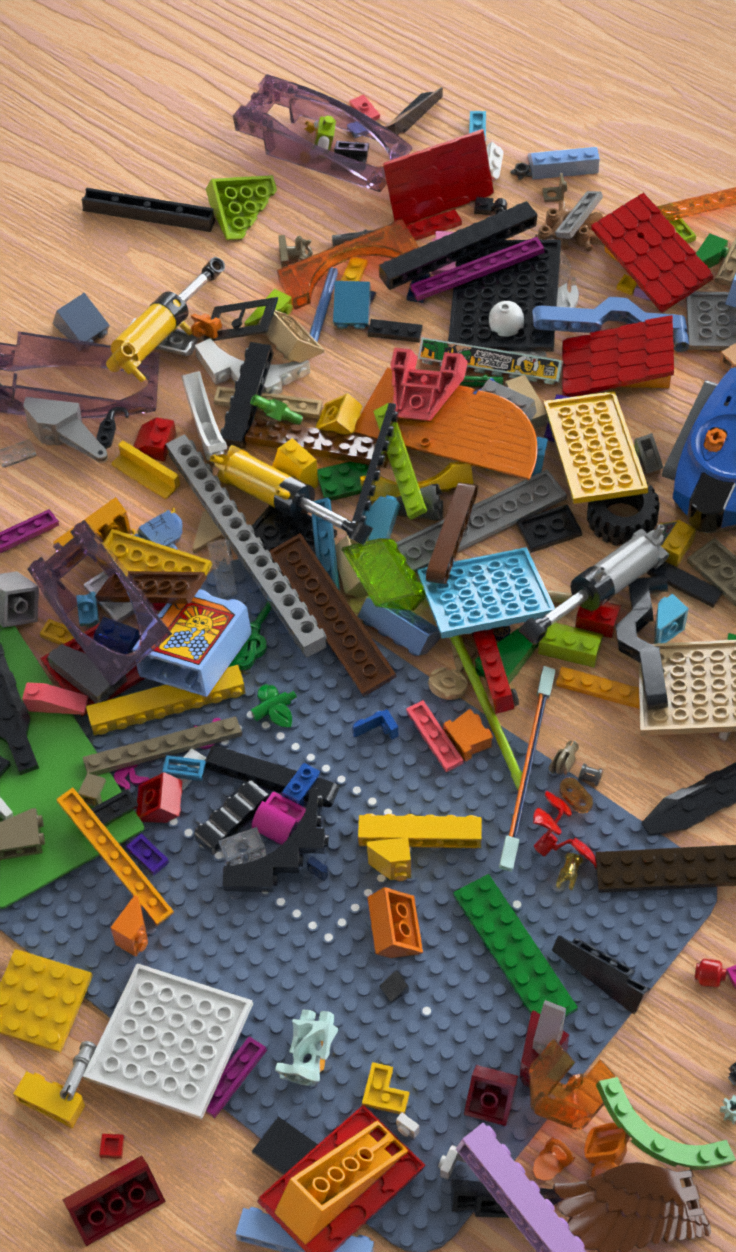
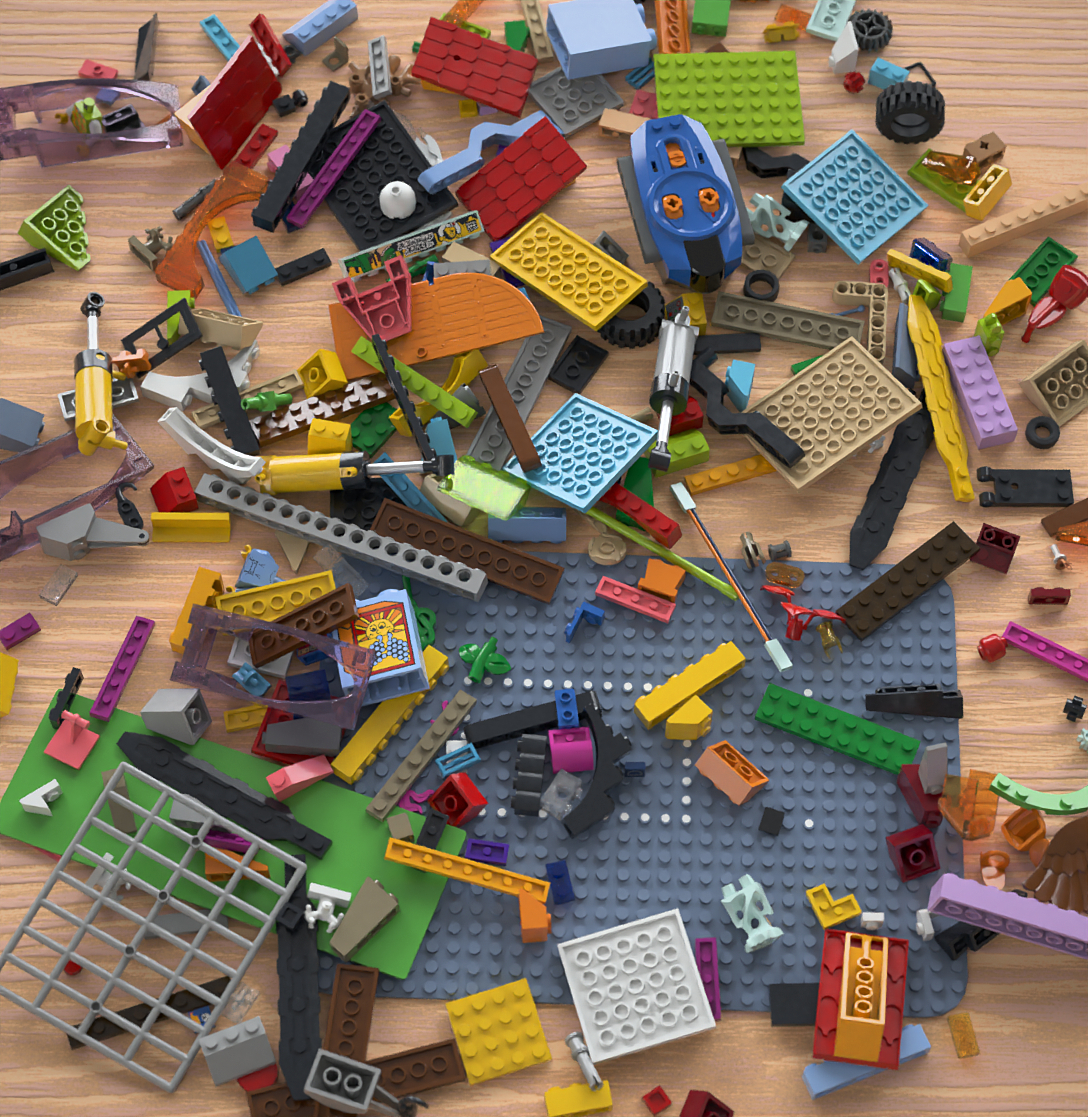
camera: 40 degrees left, 5 degrees up
none -> red plate [249,13,292,77]
none -> clear blue plate [545,860,575,905]

